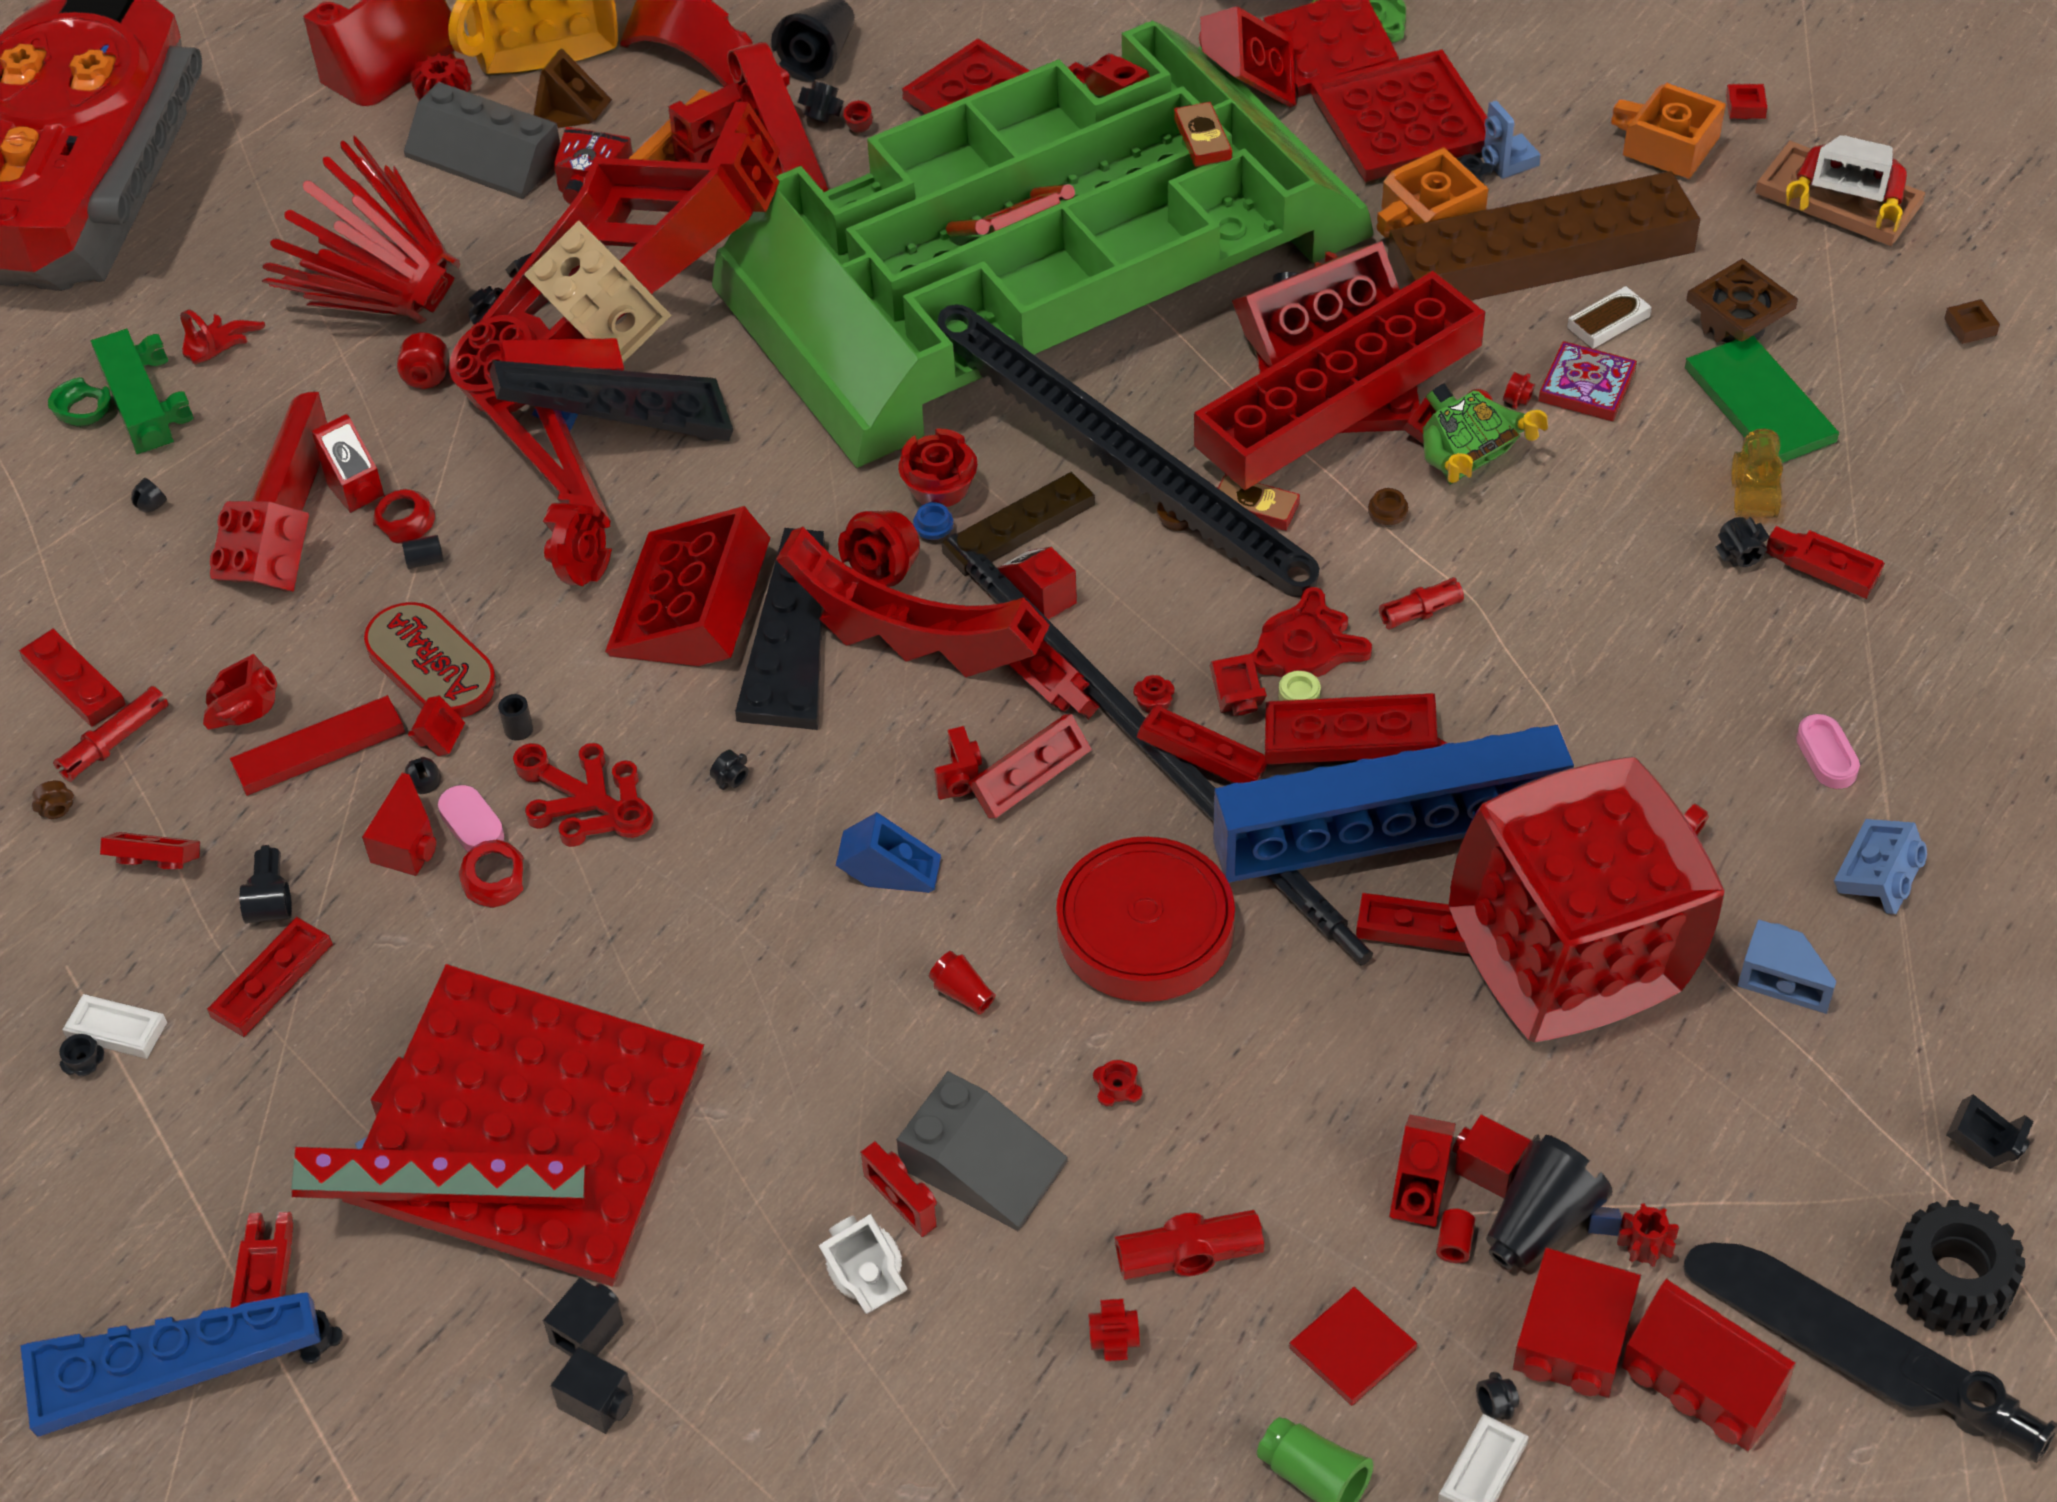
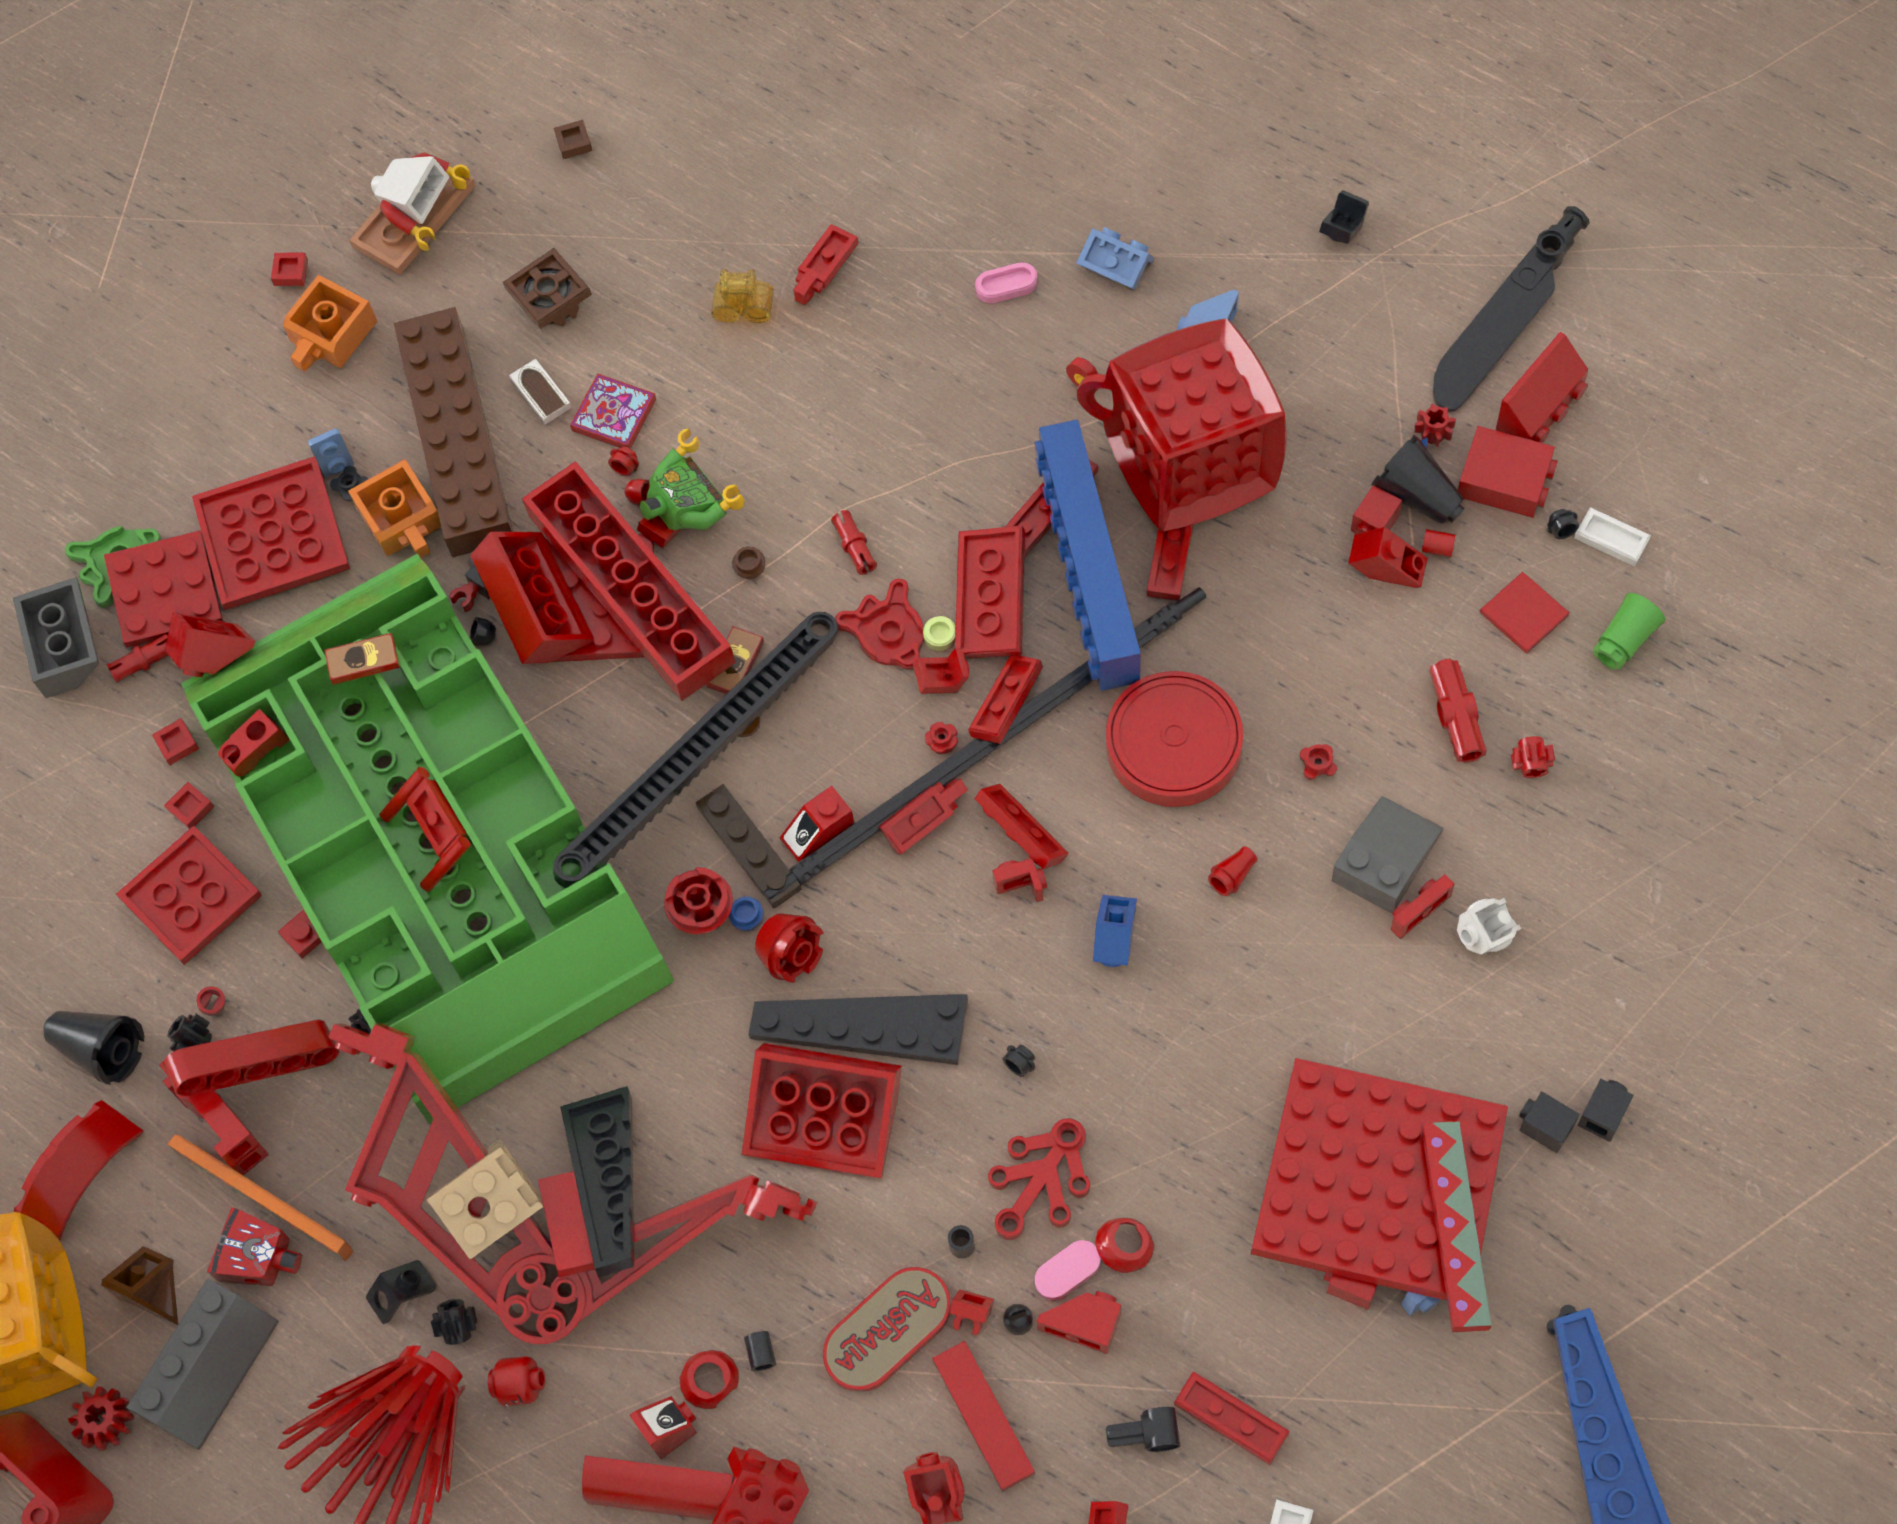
camera: 85 degrees left, 15 degrees up
red hinge [230,1212,294,1308] -> none
red arch [776,527,1050,678] -> none
green tile [1685,335,1839,468] -> none
black gear [1715,517,1770,567] -> none
black tyre [1890,1200,2025,1336] -> none

